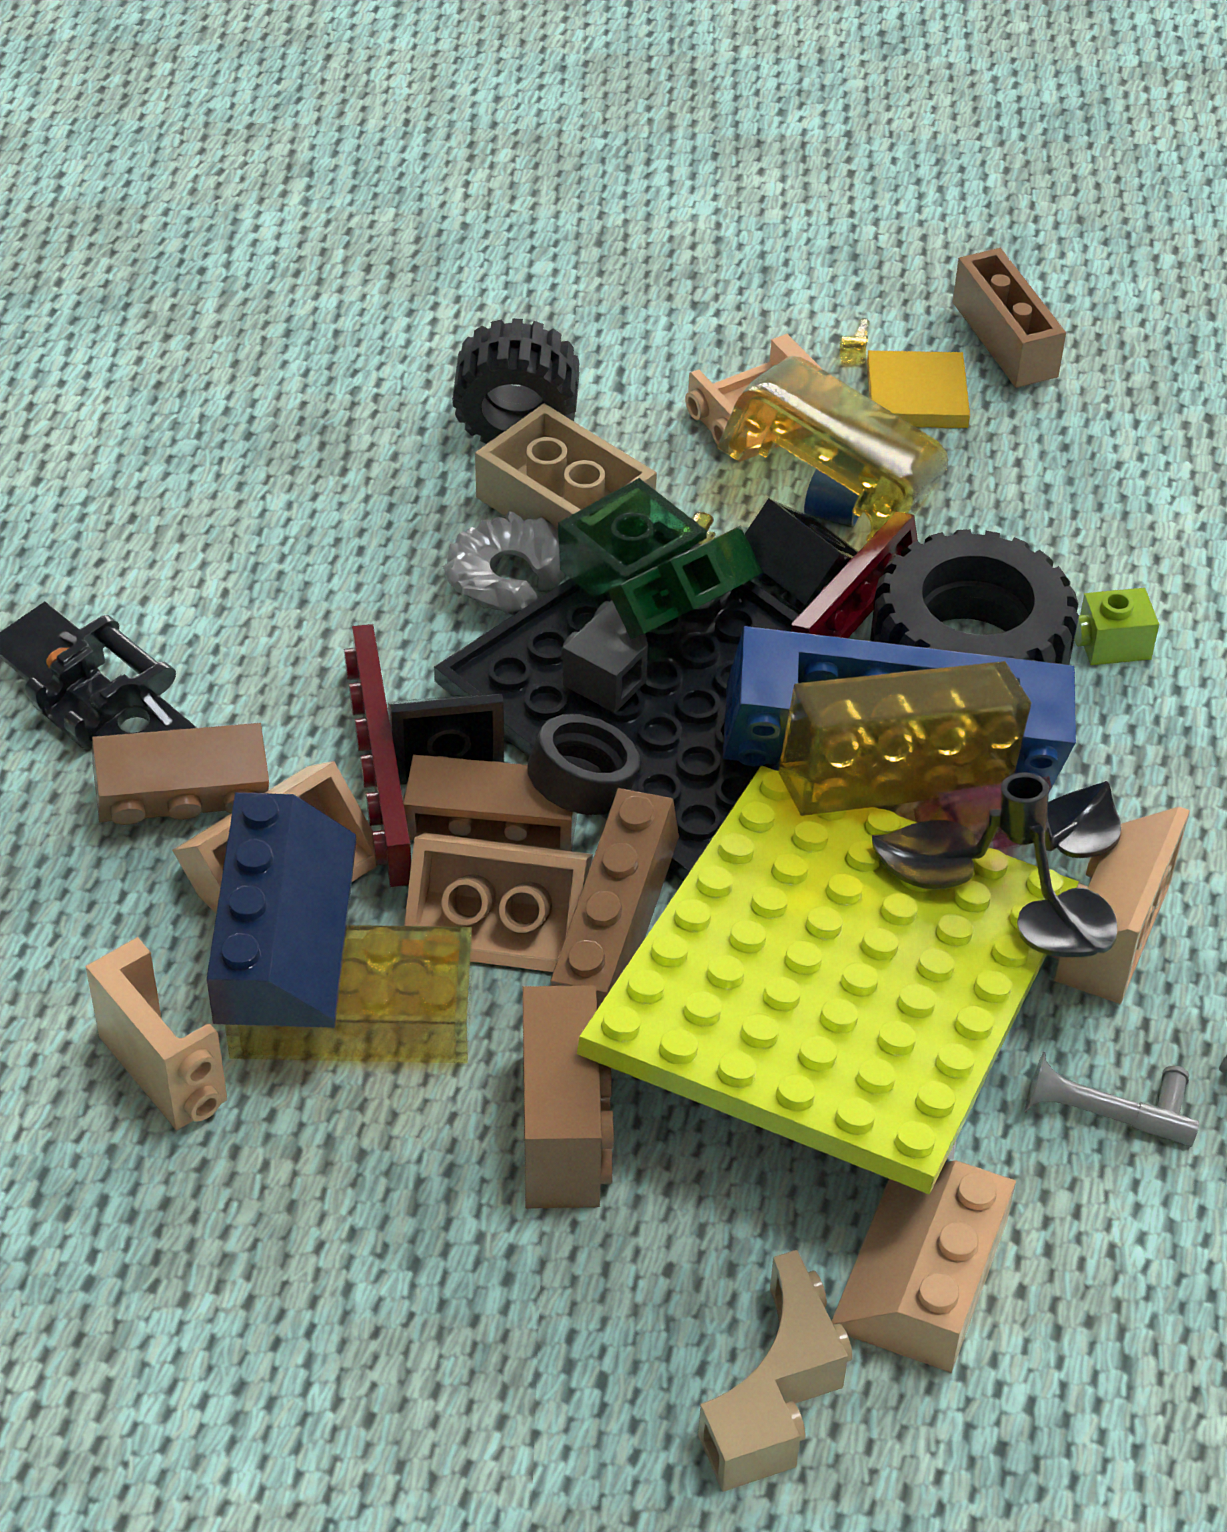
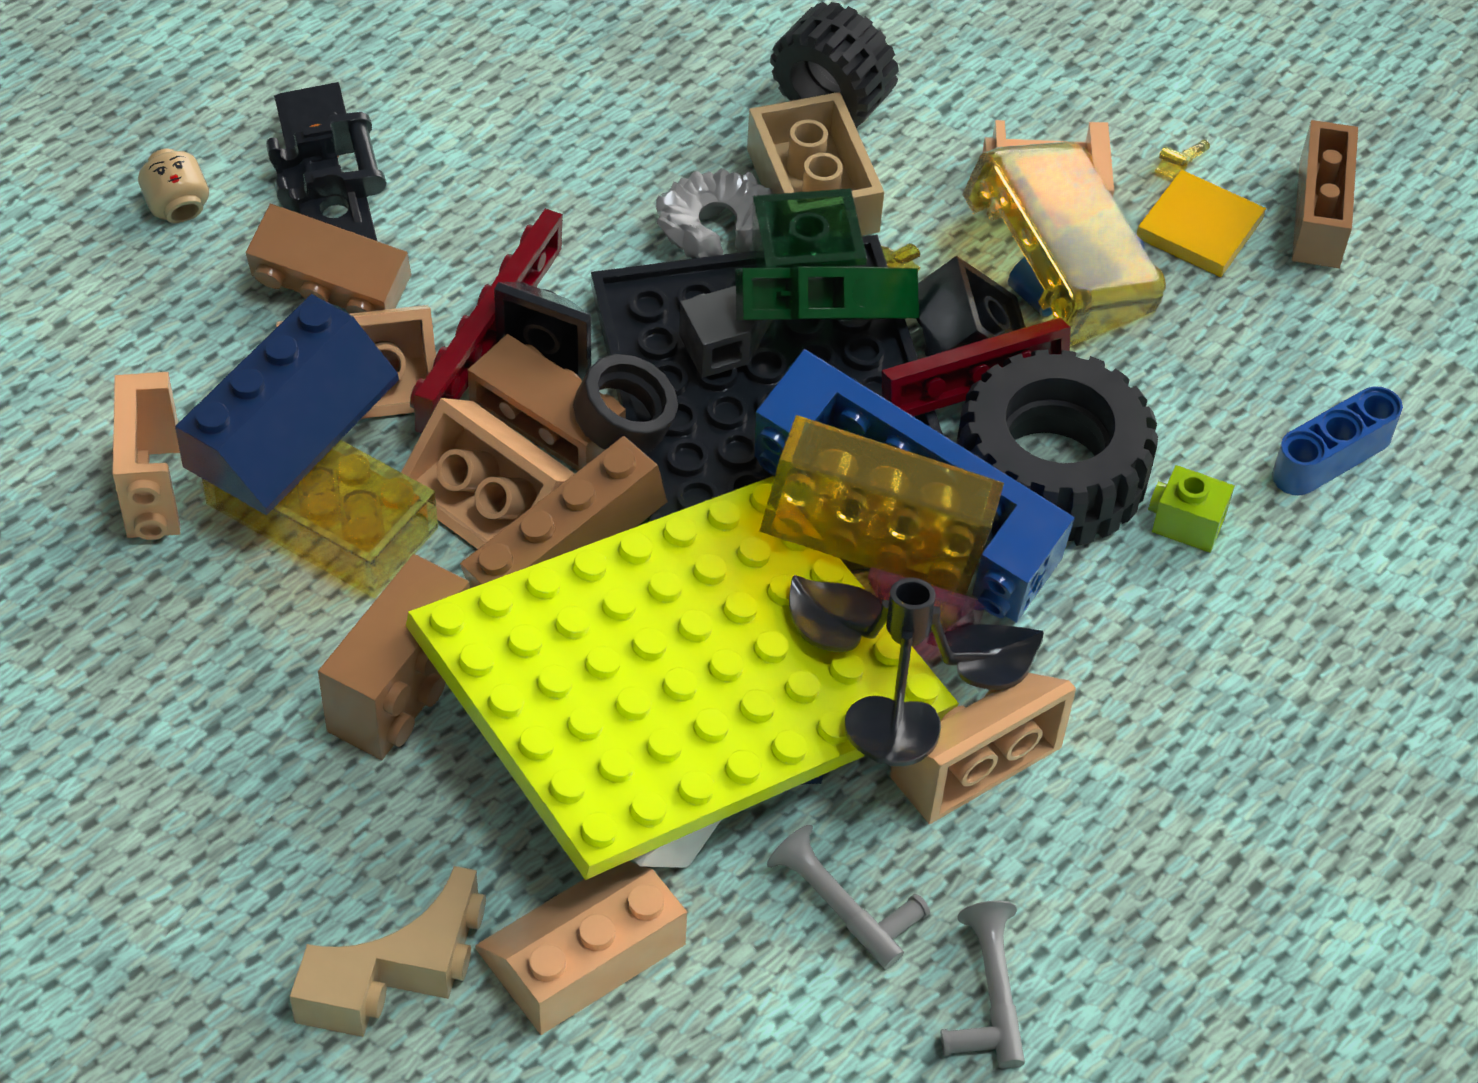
camera: 30 degrees right, 5 degrees up
none -> blue beam [1272,386,1403,495]

